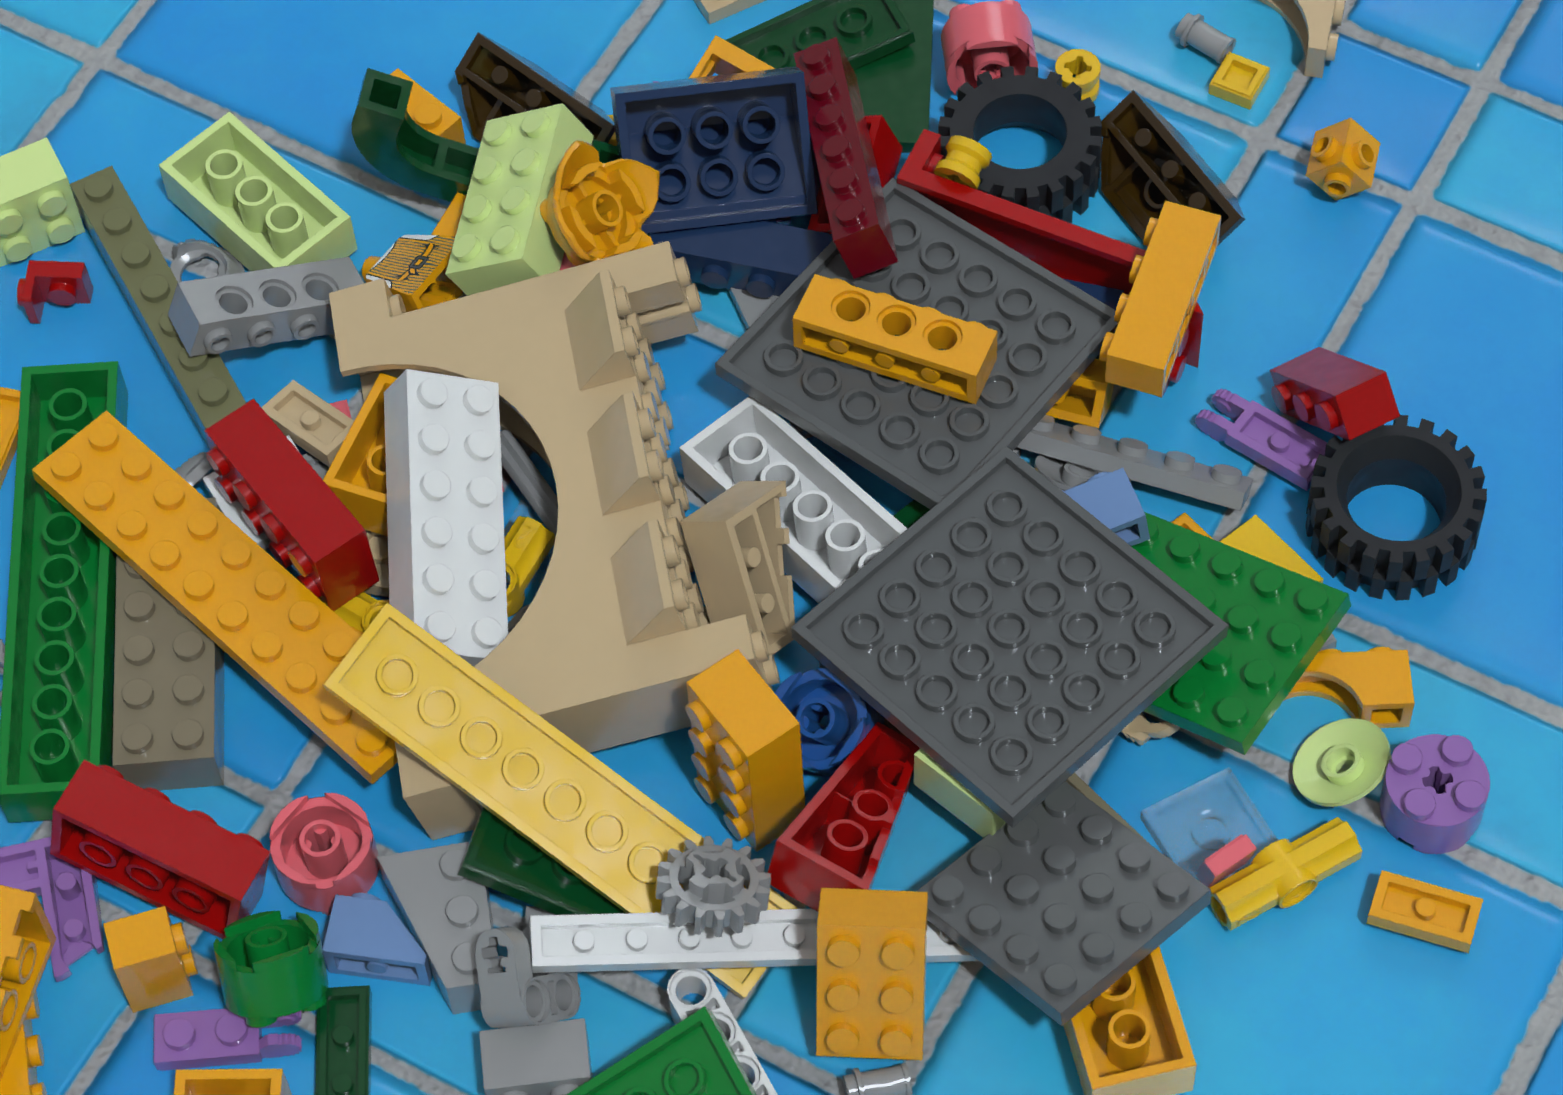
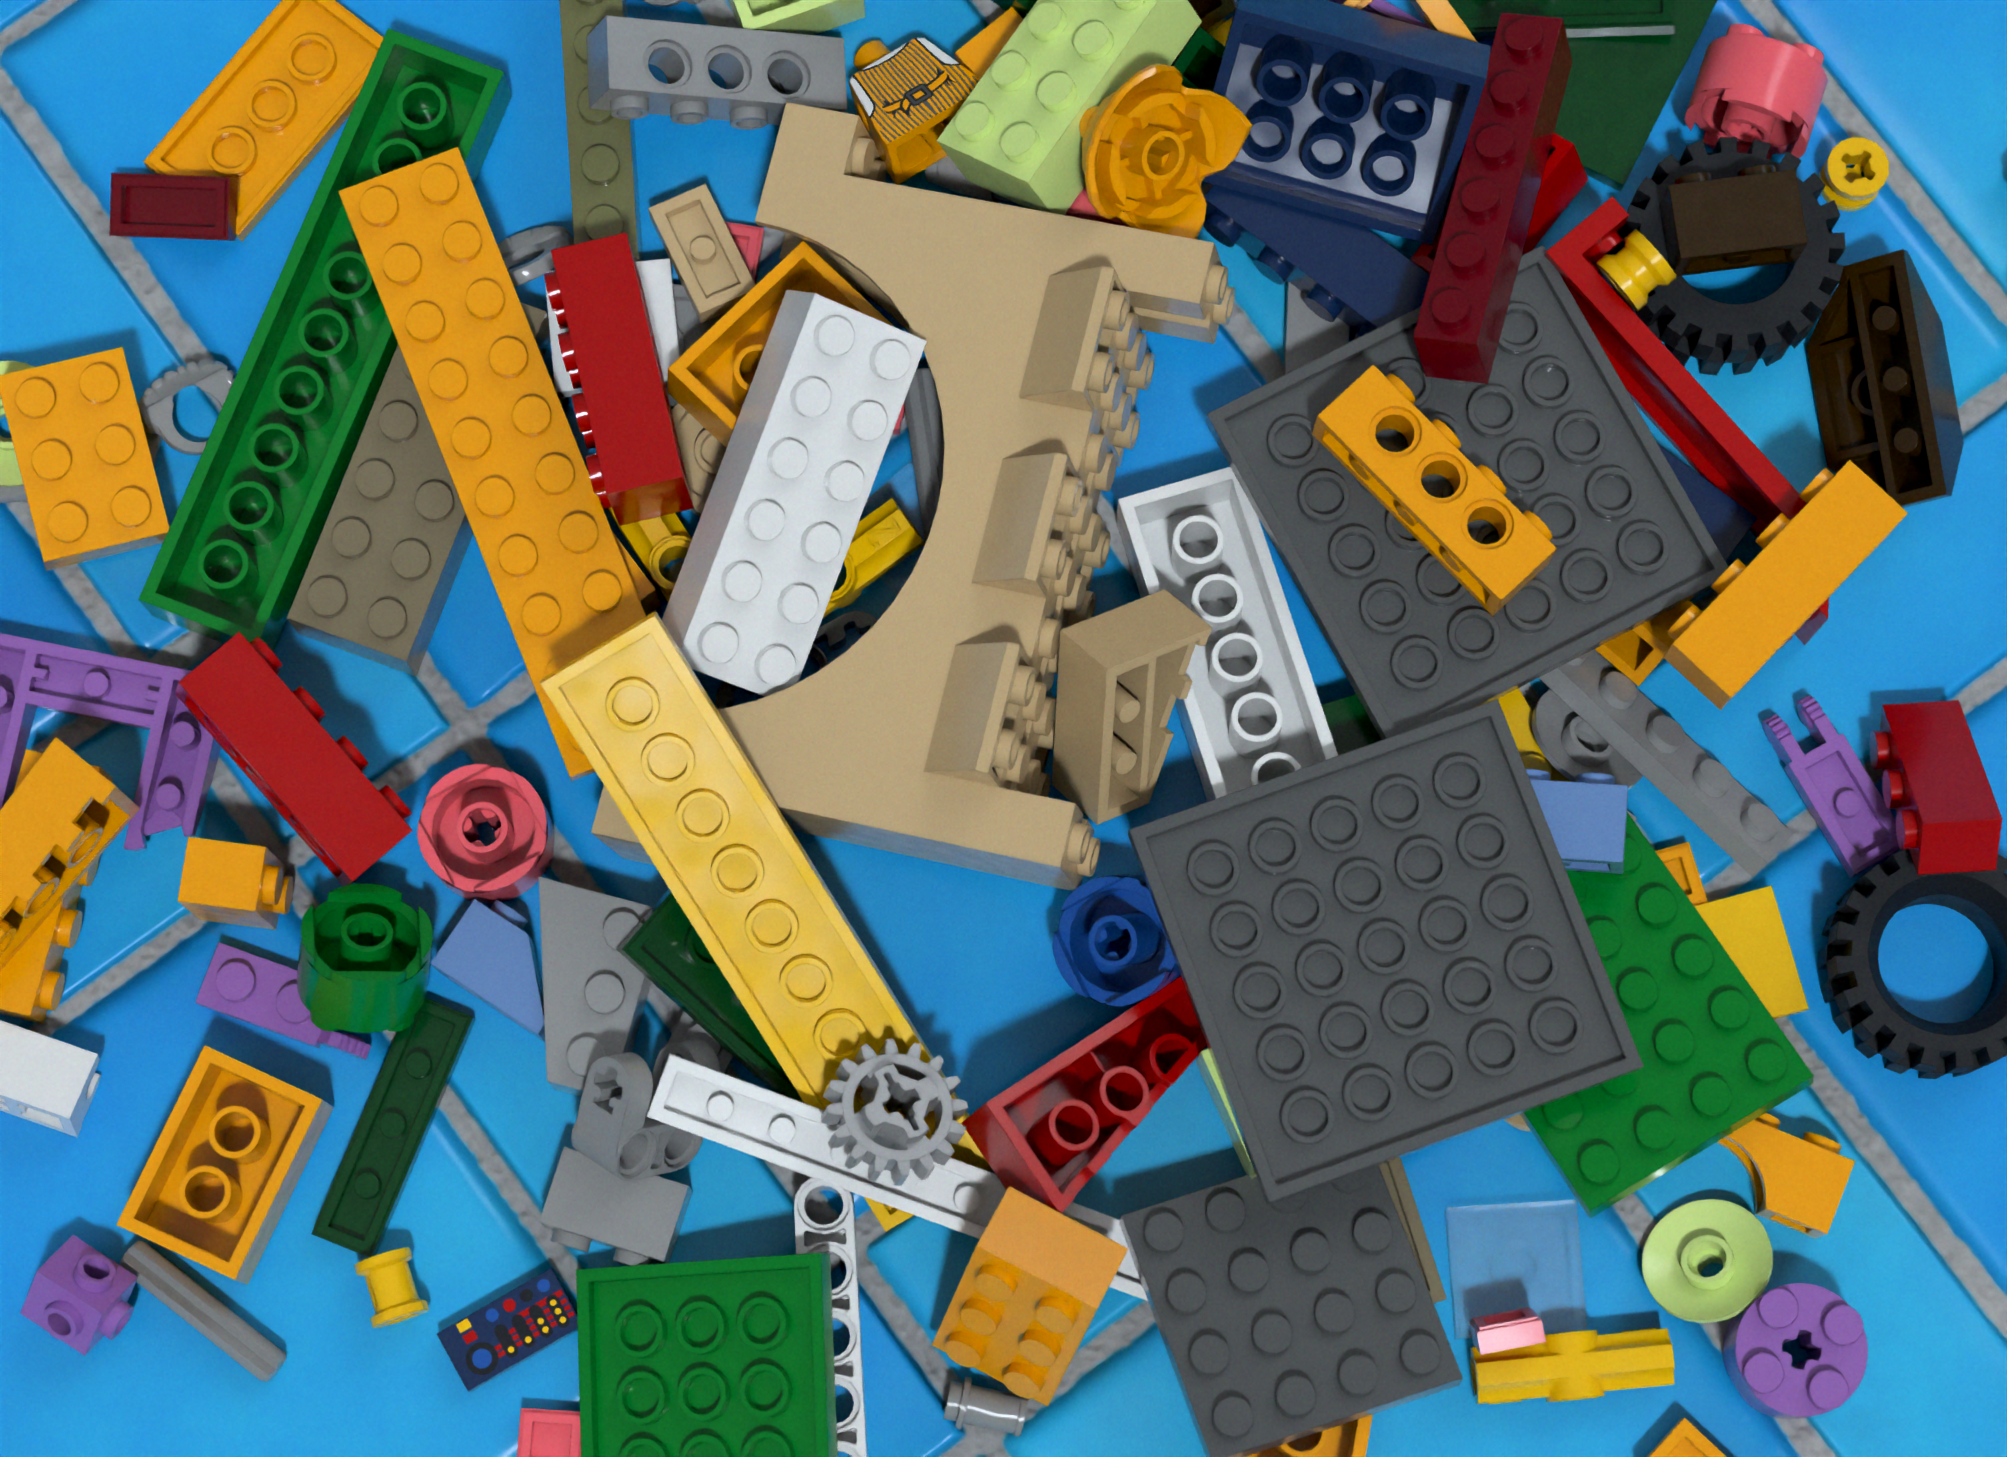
camera: 20 degrees right, 20 degrees up
light orange brick [685,649,805,852] -> none
none -> dark brown brick [1659,165,1808,276]

